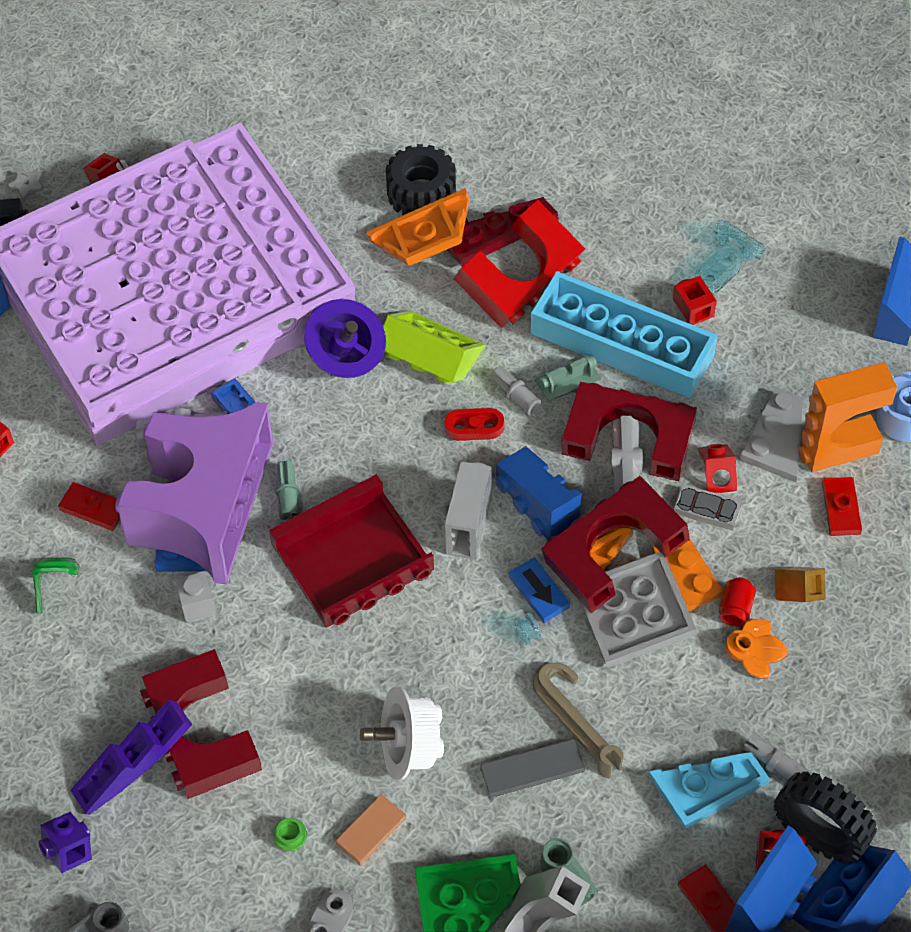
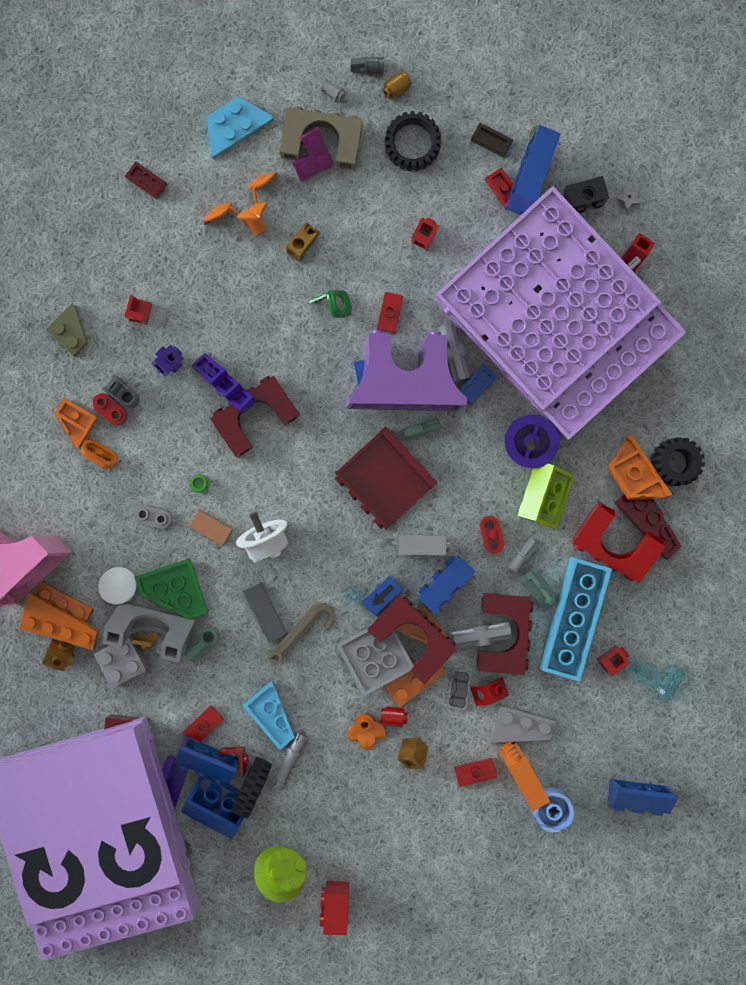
camera: 75 degrees right, 30 degrees up
light grey brick [175,571,217,623] -> none

